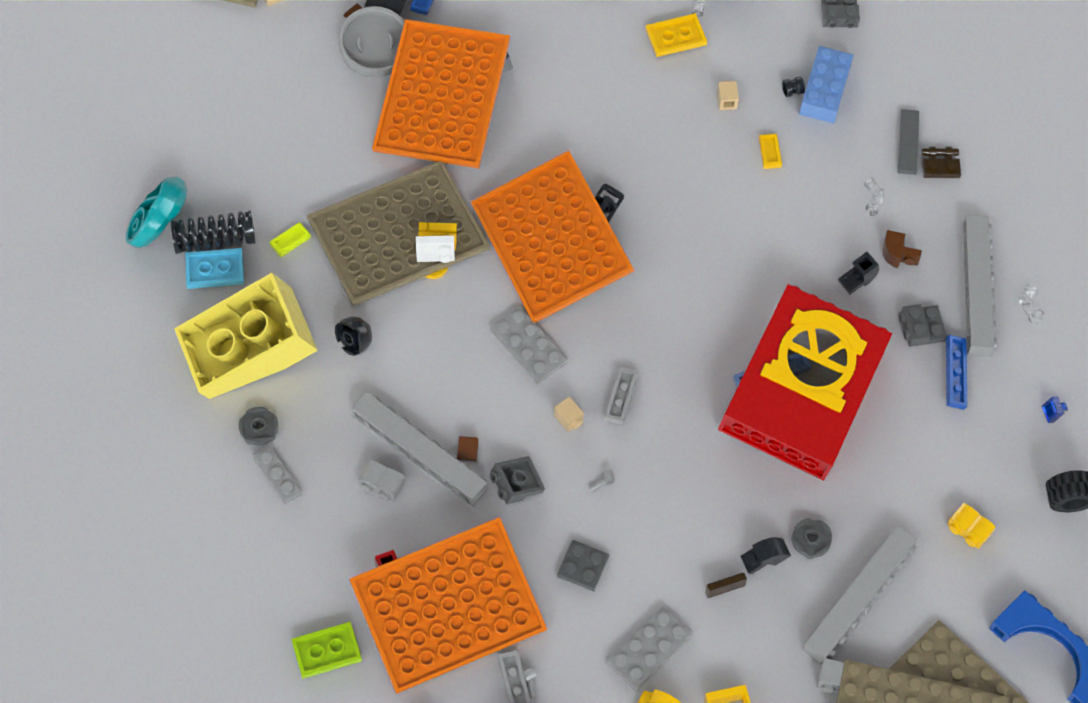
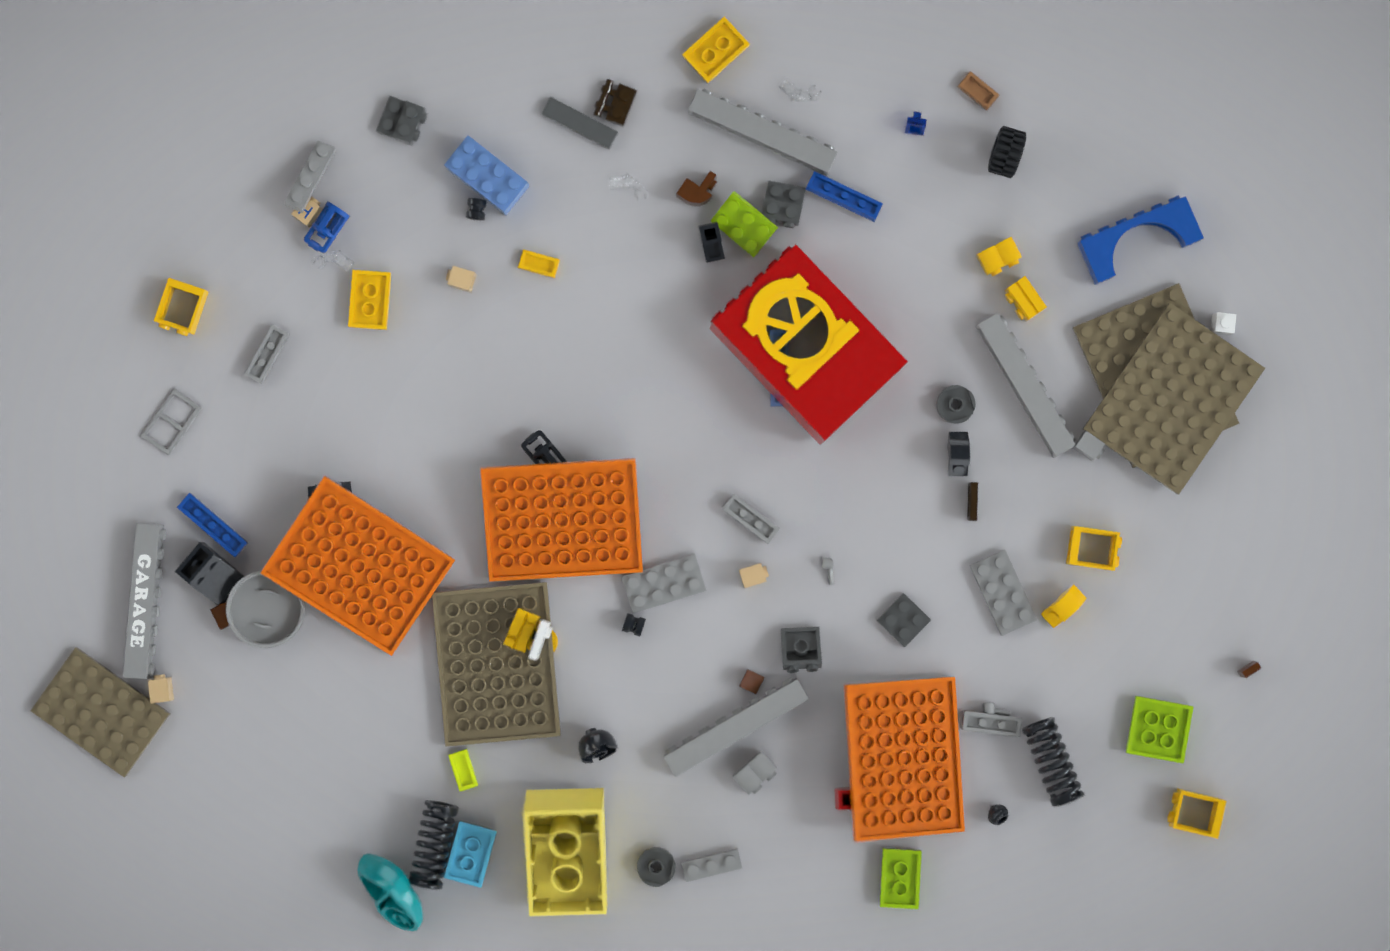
camera: 65 degrees left, 25 degrees up
none -> black wheel [622,613,646,637]
none -> yellow plate [682,16,750,84]
none -> lime plate [710,191,778,258]
none -> yellow brick [1004,276,1047,321]

